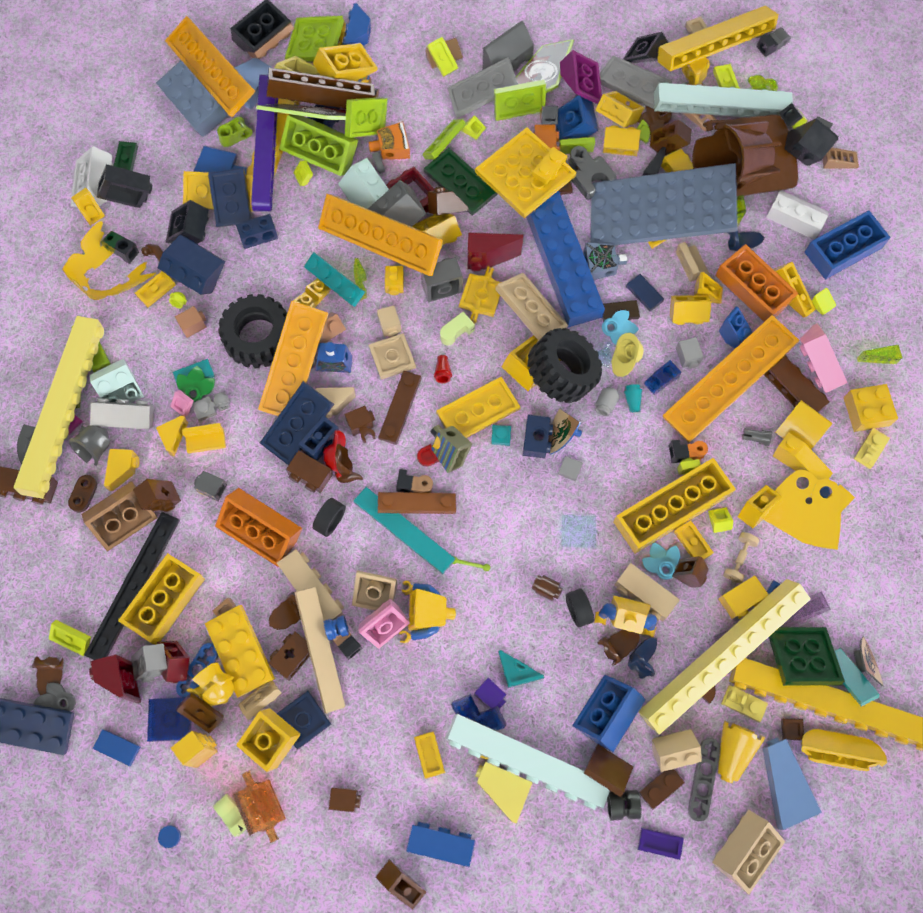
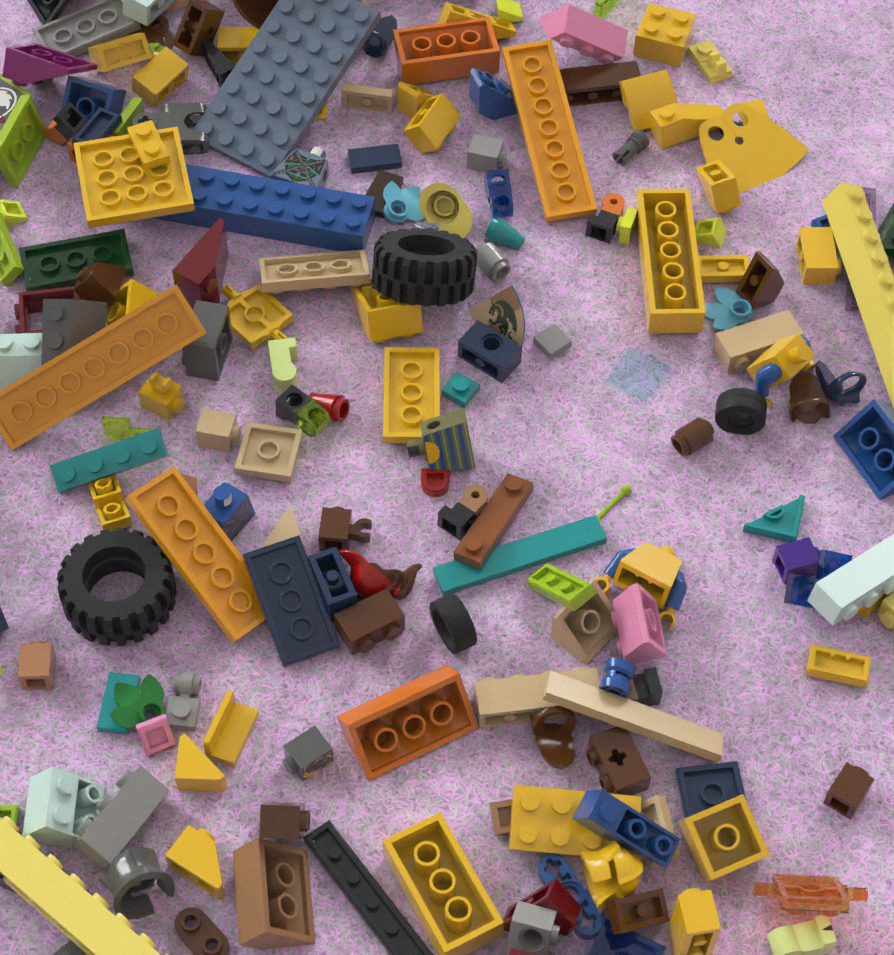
camera: 60 degrees left, 15 degrees down
reddish brown plate [378,371,422,445] -> none
tan wheel [723,532,760,583] -> none
none -> dark blue tile [71,107,123,147]
none -> leg [275,385,331,437]
none -> lime tile [526,563,597,612]
none -> blue slope [572,789,681,868]

